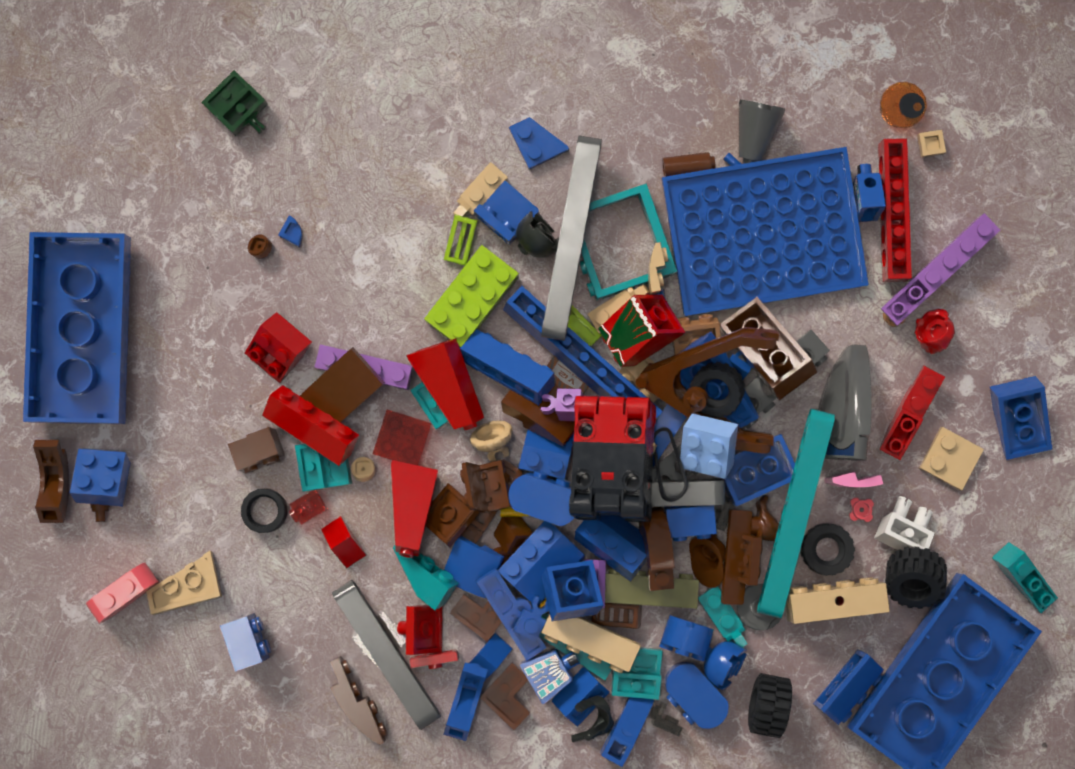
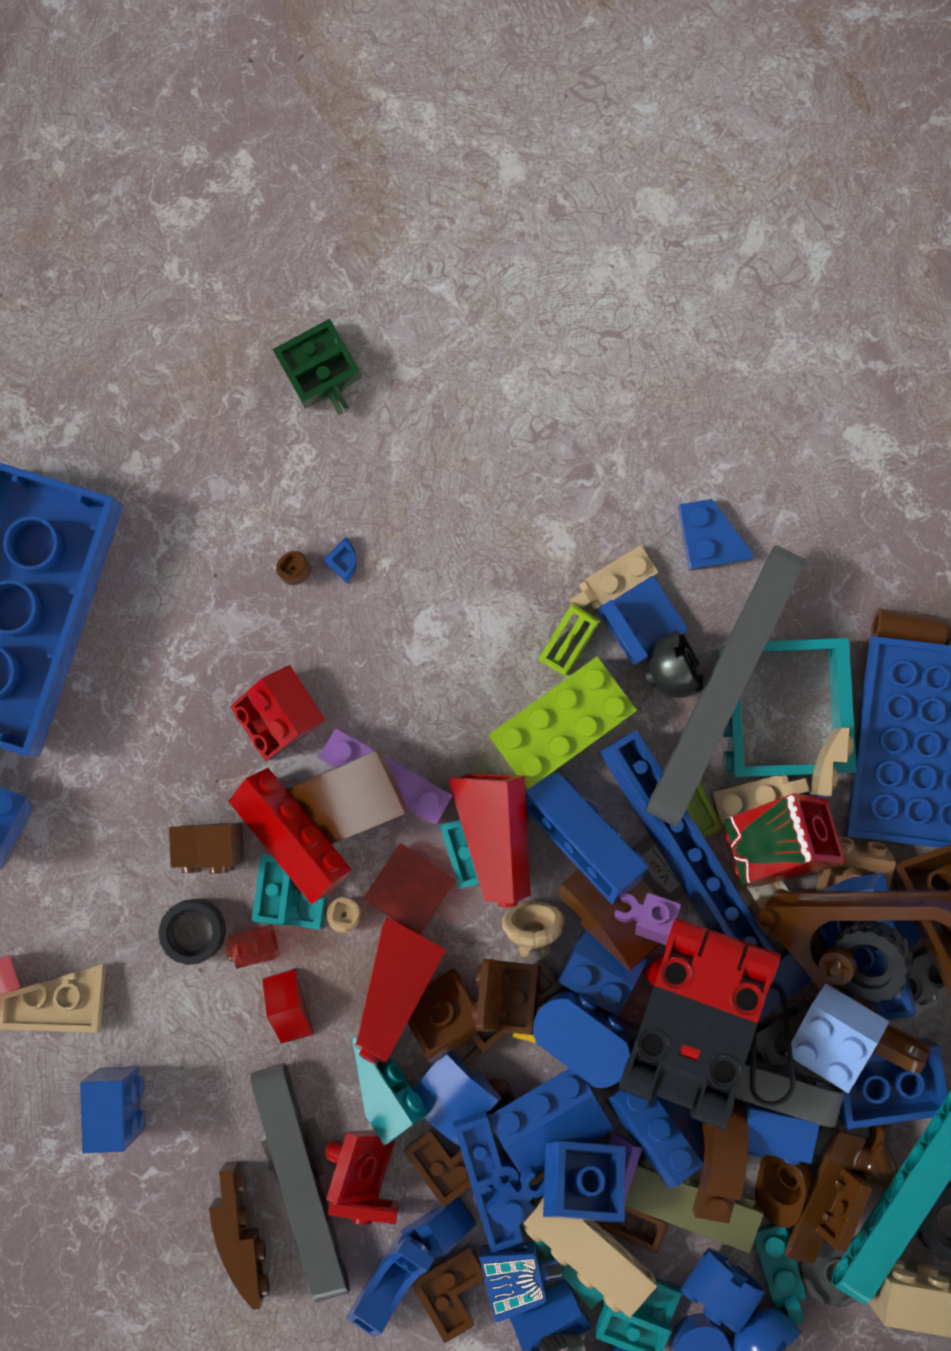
camera: 25 degrees right, 0 degrees up
reddish brown panel [494,516,532,554] -> none

